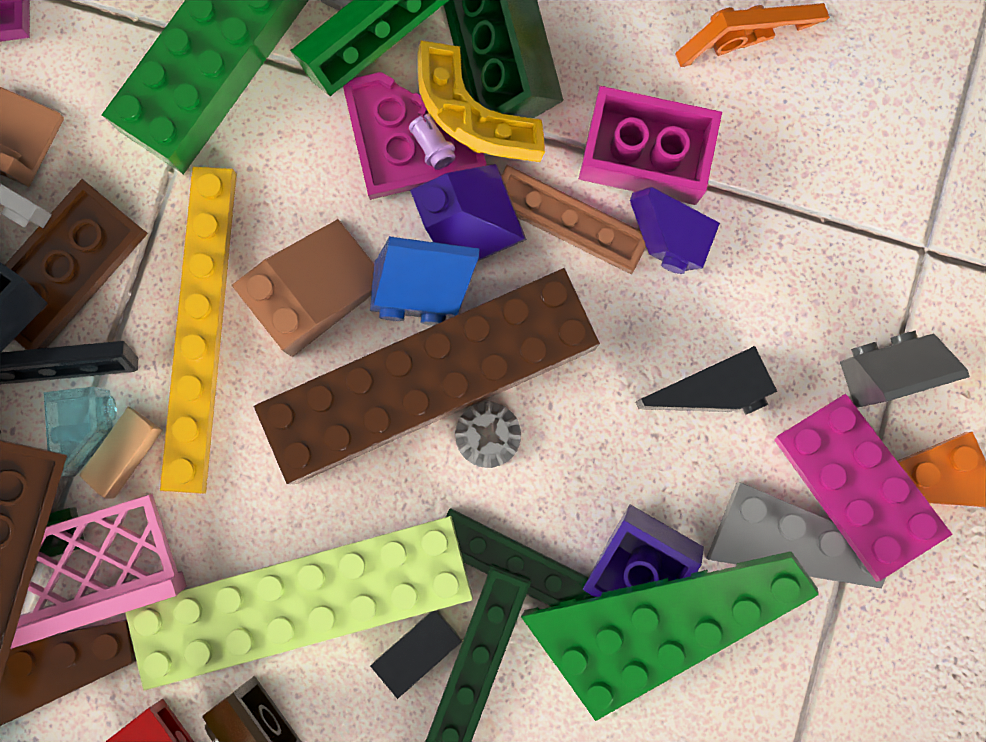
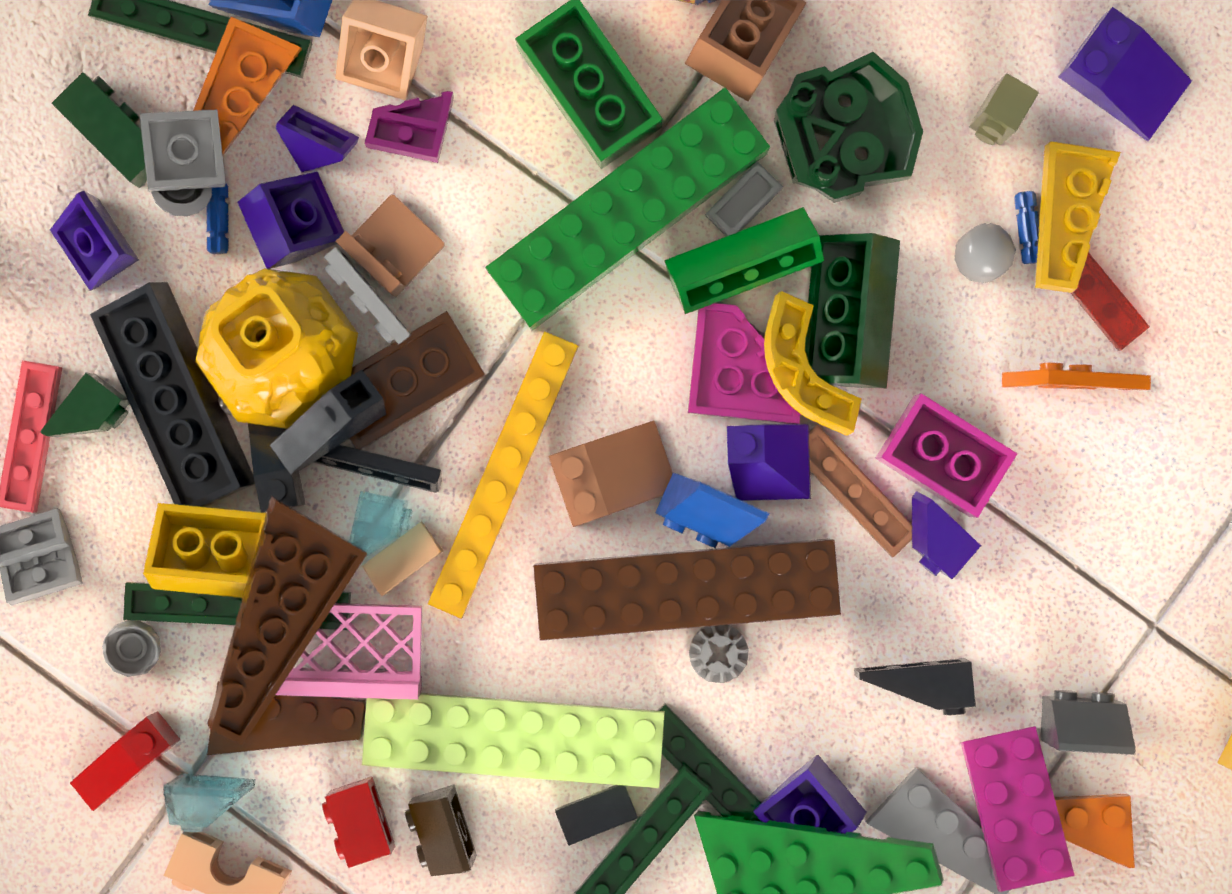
camera: 20 degrees right, 5 degrees up
lavender pin [409,114,456,170] -> none

